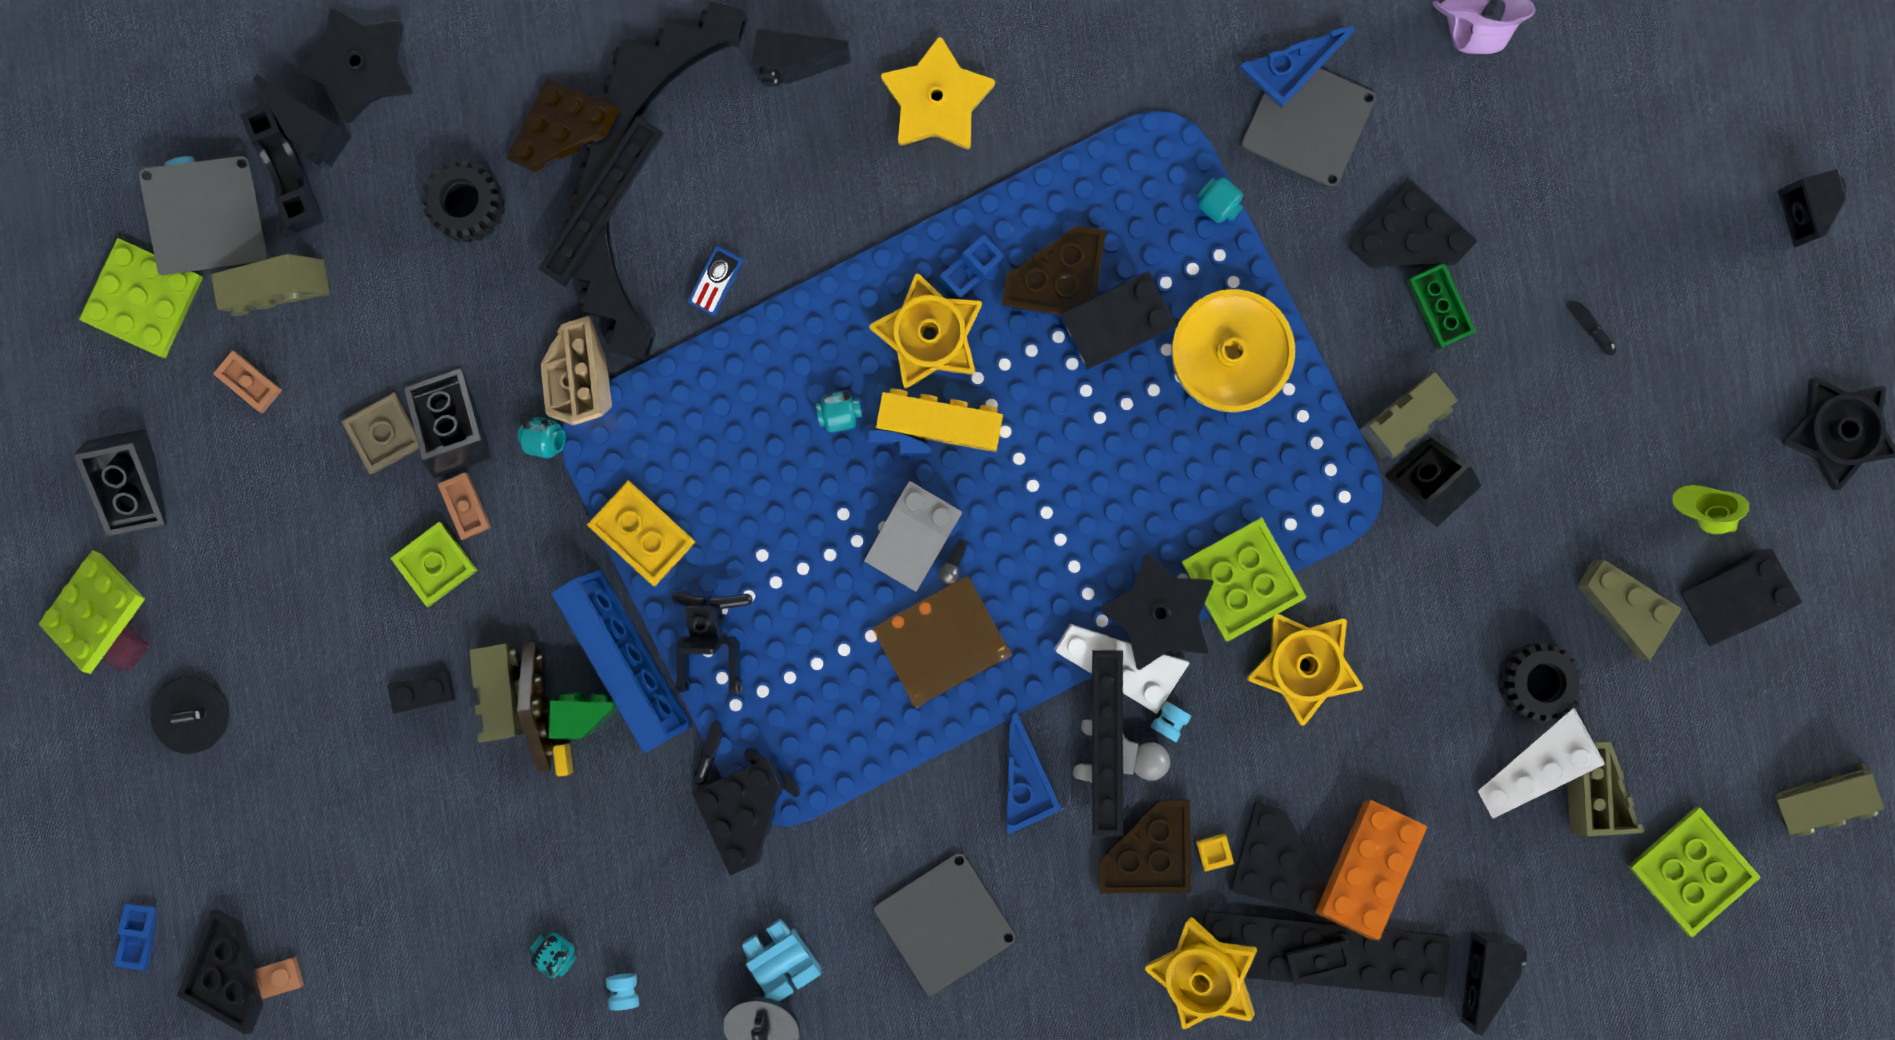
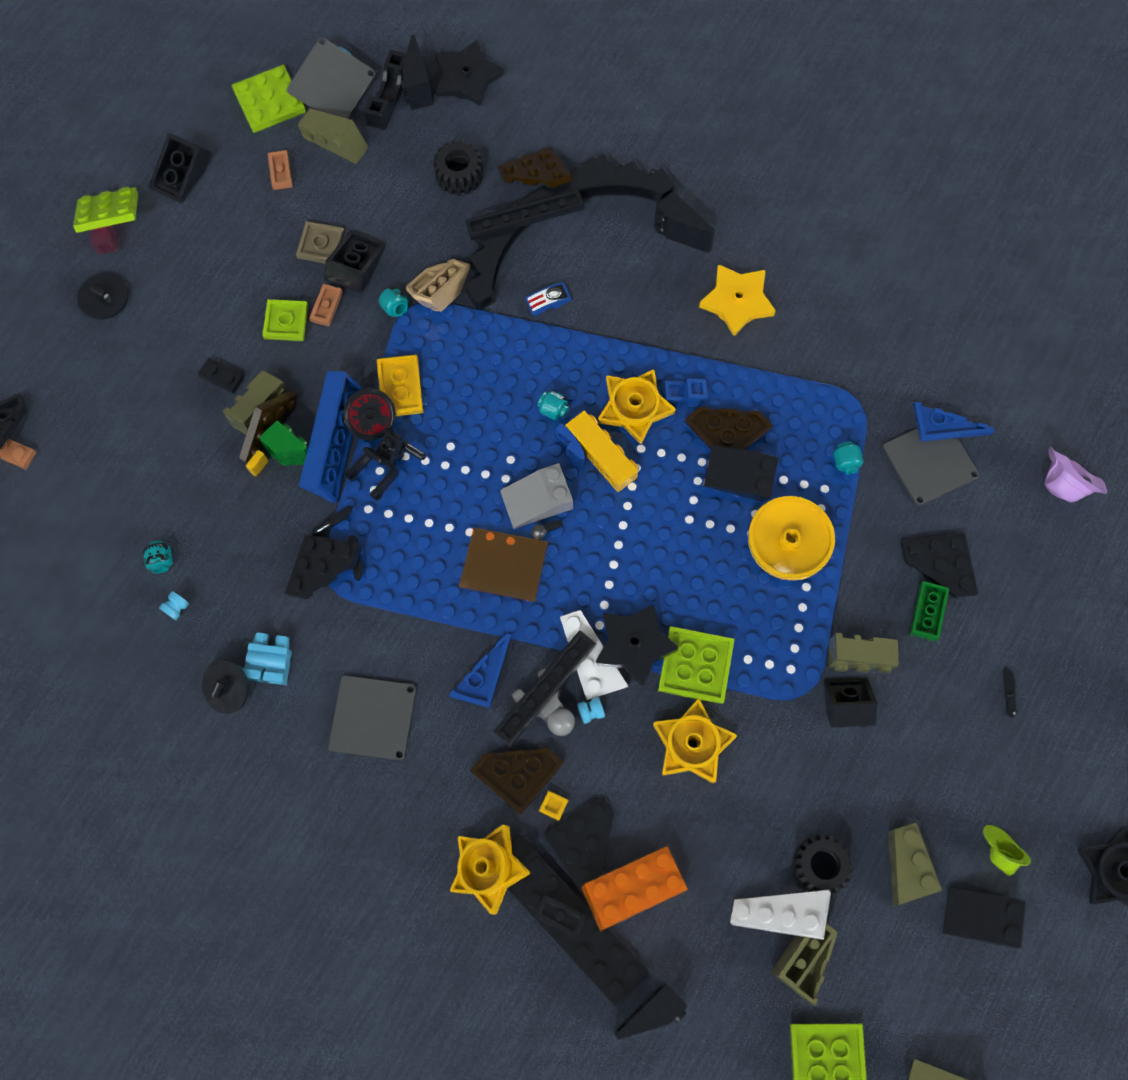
camera: 40 degrees right, 15 degrees down
none -> black shield [343,388,396,440]

